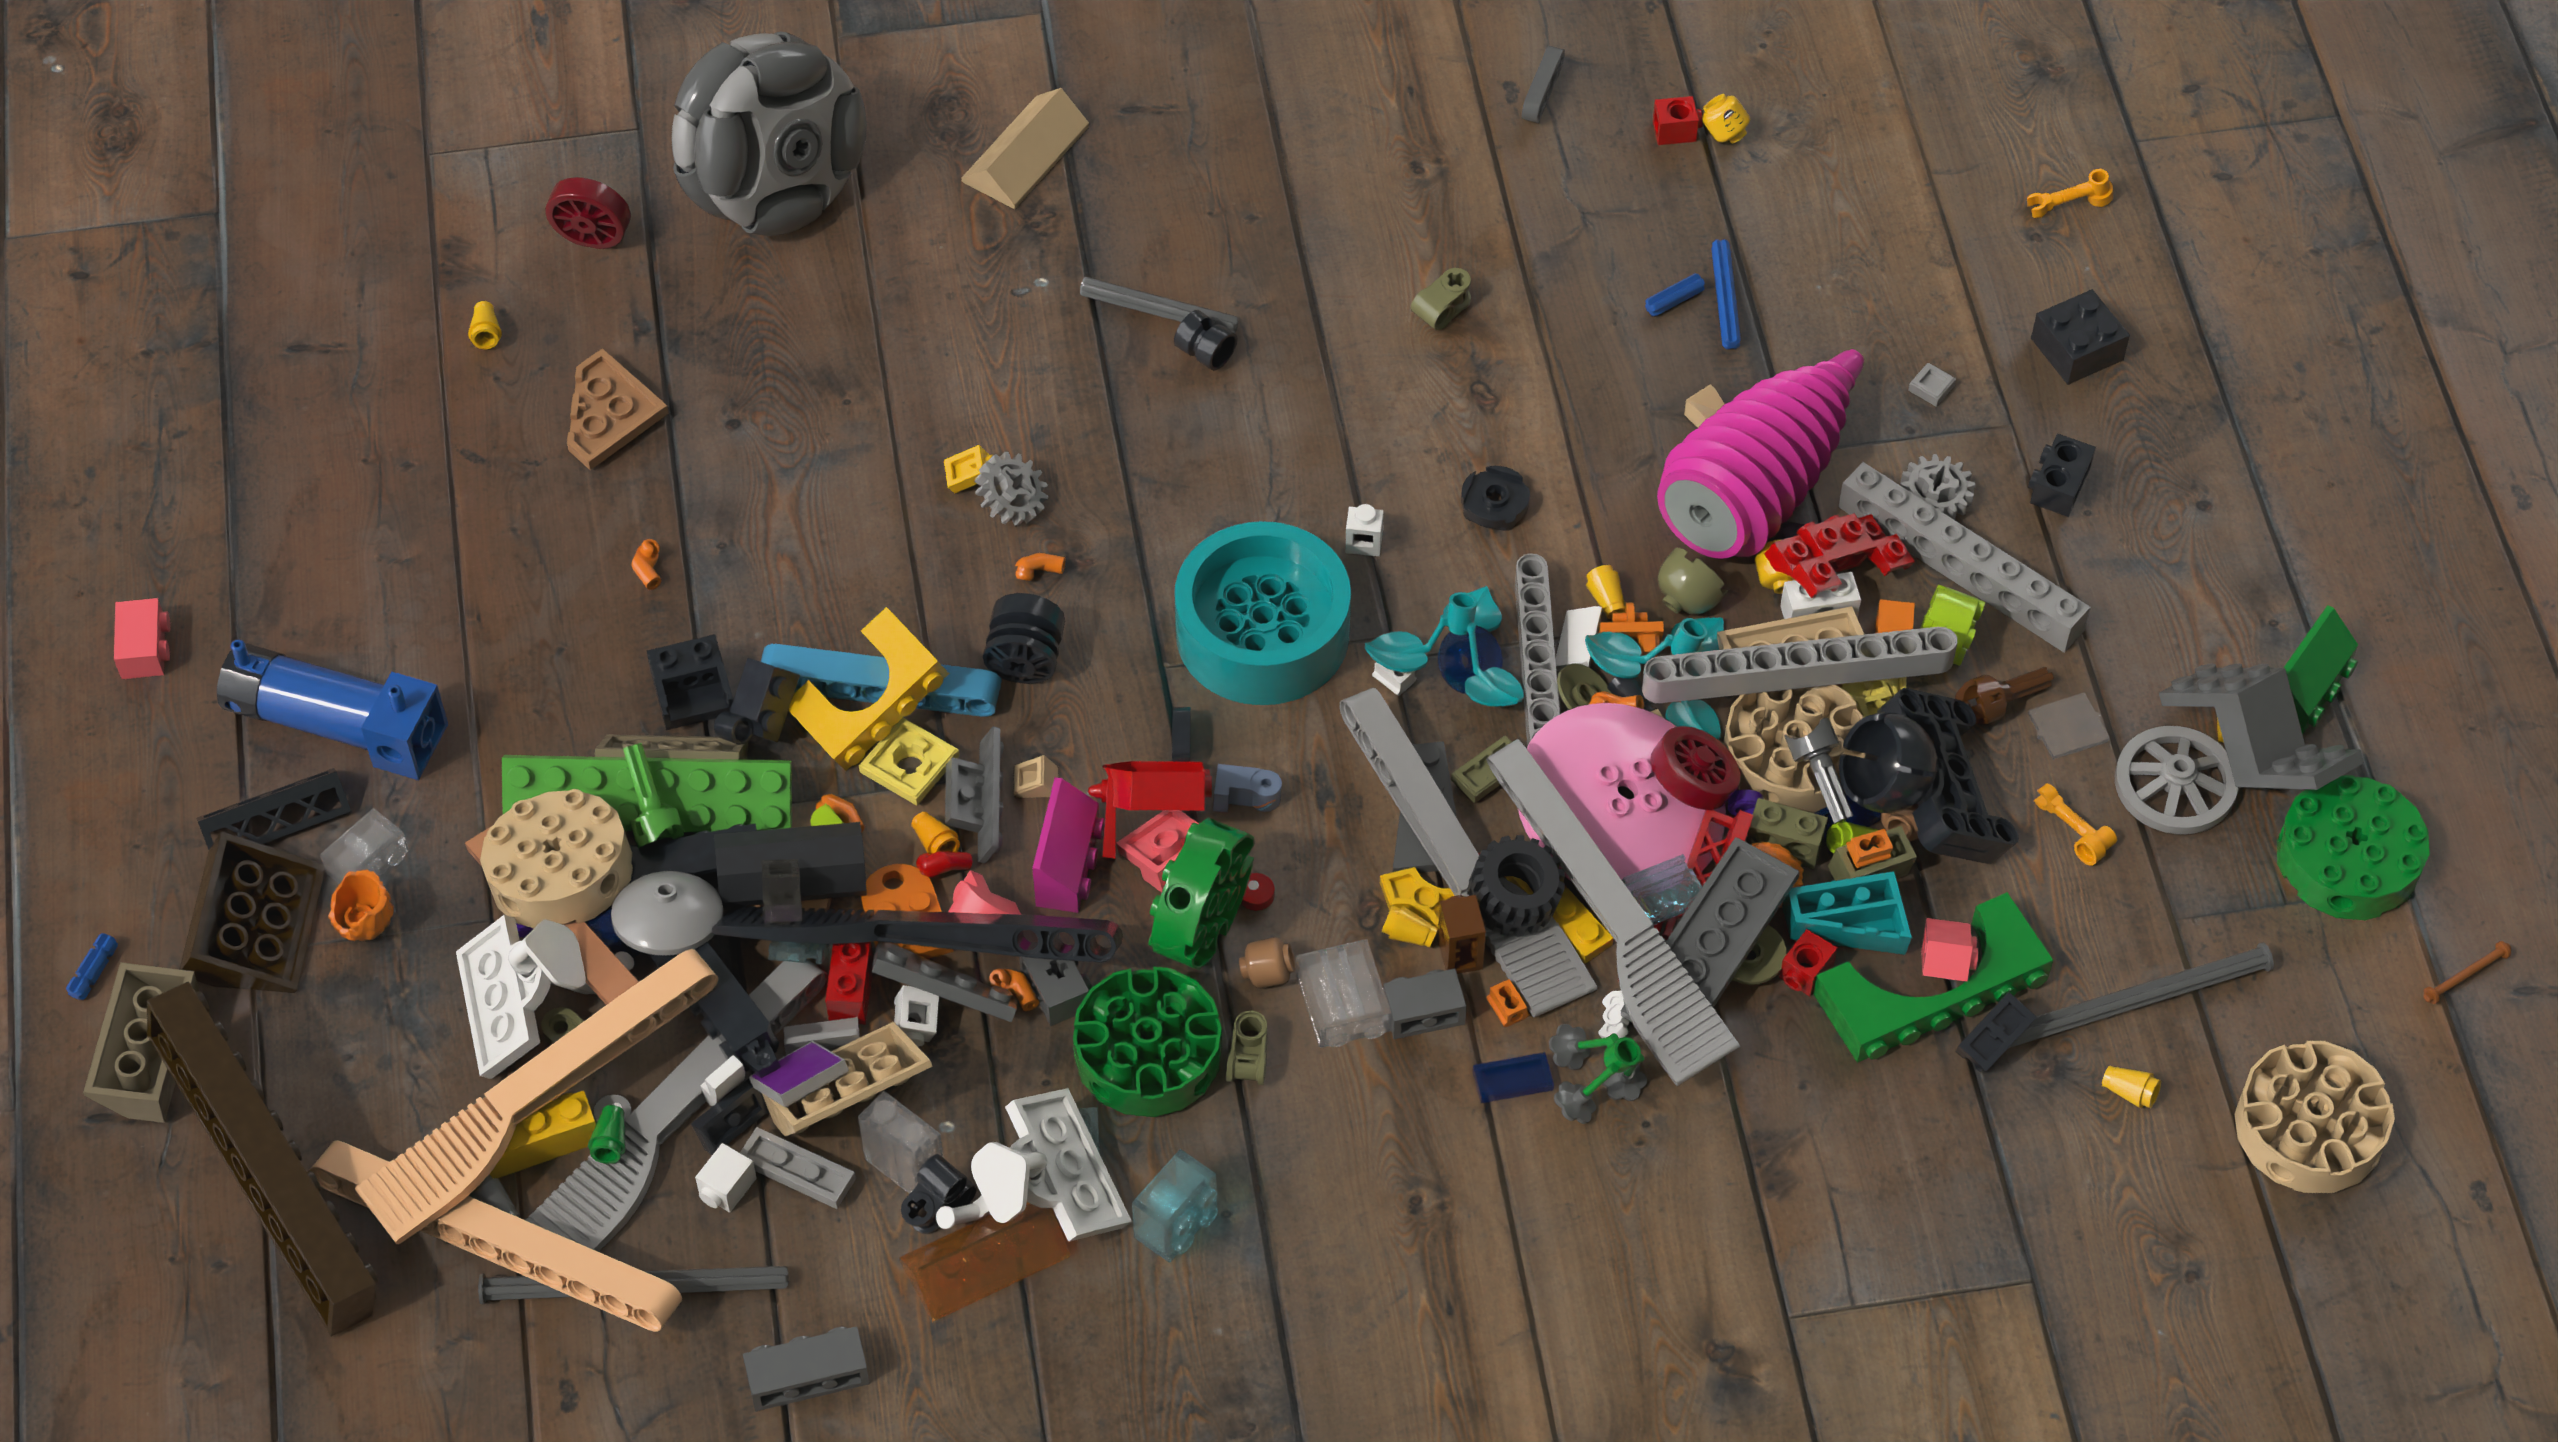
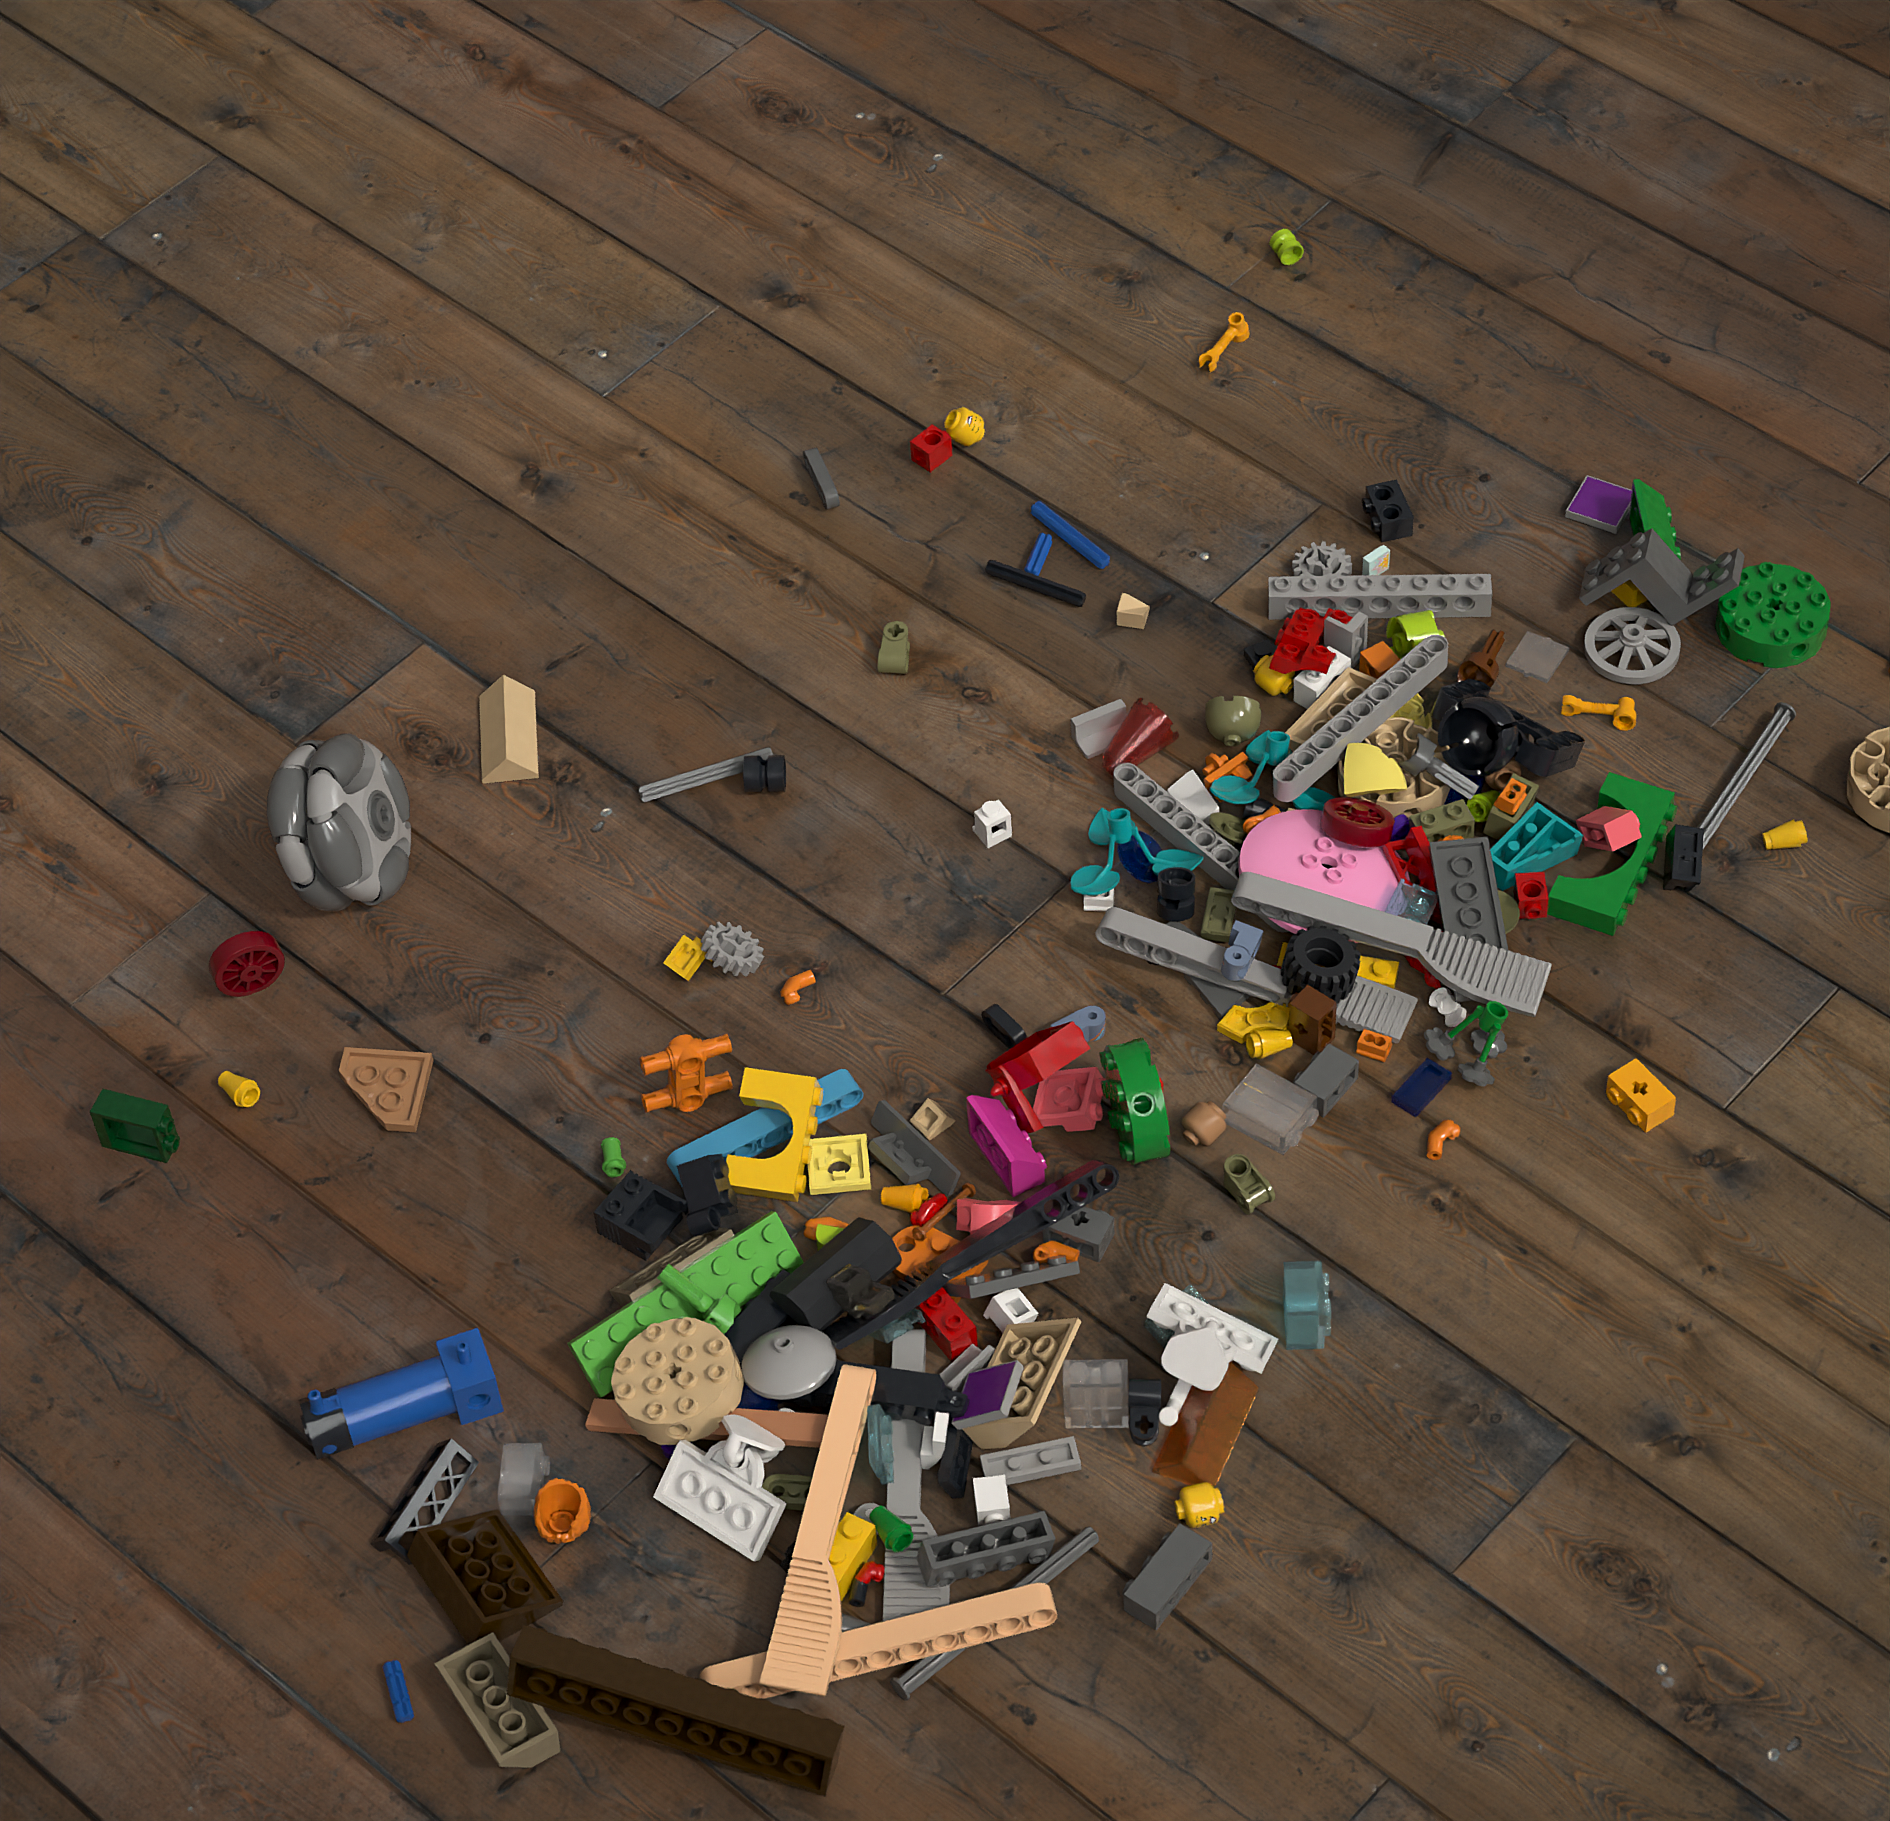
camera: 35 degrees left, 5 degrees down
coral brick [114,598,170,679] -> none
orange arm [631,539,662,590] -> none
black wheel [983,593,1065,684] -> none
green brick [1073,967,1222,1117] -> none
teal wheel [1175,521,1351,705] -> none
black plate [1461,466,1530,531] -> none
yellow cone [1586,565,1625,619] -> none
dark pink cone [1657,349,1864,559] -> none
light grey tile [1908,363,1956,407] -> none
black brick [2031,289,2130,385] -> none
none -> dark green window [90,1088,180,1163]
none -> bright green pin [601,1137,626,1177]
none -> orange piece [639,1034,733,1113]
none -> arm [849,1561,885,1607]
none -> clear light blue plate [867,1404,894,1484]
none -> dark orange axle [912,1183,976,1241]
none -> dark grey brick [916,1511,1056,1587]
none -> black axle [985,560,1086,607]
none -> light grey panel [1071,699,1136,759]
none -> clear red cone [1102,698,1179,775]
none -> black wheel [1157,867,1195,922]
none -> yellow head [1174,1482,1224,1528]
none -> sand blue leg [1221,920,1263,981]
none -> lime wheel [1270,229,1304,265]
none -> light grey panel [1324,611,1368,669]
none -> light yellow brick [1344,743,1407,797]
none -> light aqua tile [1362,545,1390,575]
none -> orange arm [1427,1120,1460,1160]
none -> dark purple tile [1565,475,1632,534]
none -> light orange brick [1606,1058,1676,1133]

